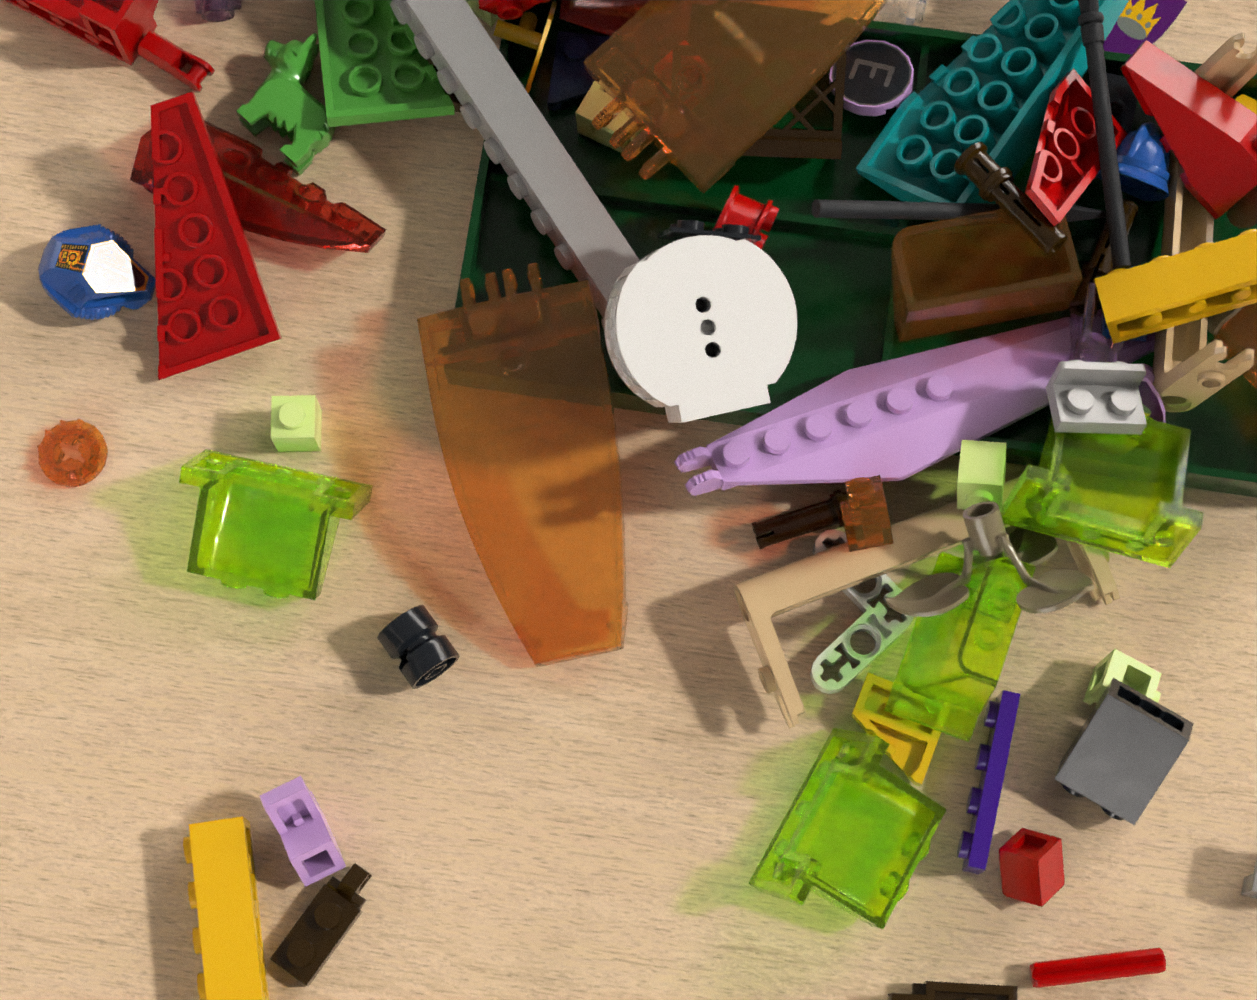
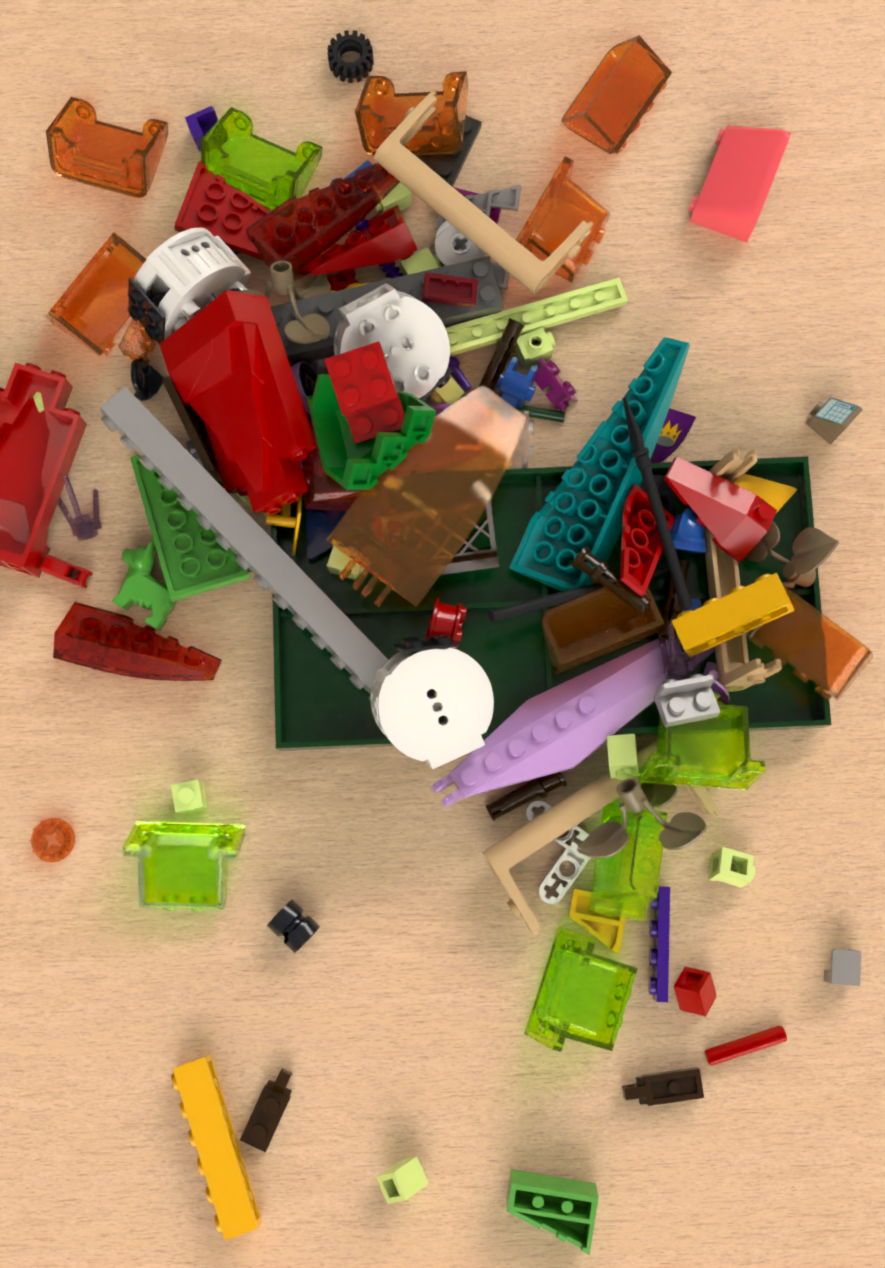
camera: 10 degrees left, 5 degrees up
blue helmet [38,224,156,320] -> none
red wing [150,92,282,380] -> none
lavender brick [260,776,346,887] -> none
clear orange windscreen [417,263,629,667] -> none
black tile [829,40,914,116] -> none
clear orange brick [839,475,893,552] -> none
brick [1055,678,1194,825] -> none

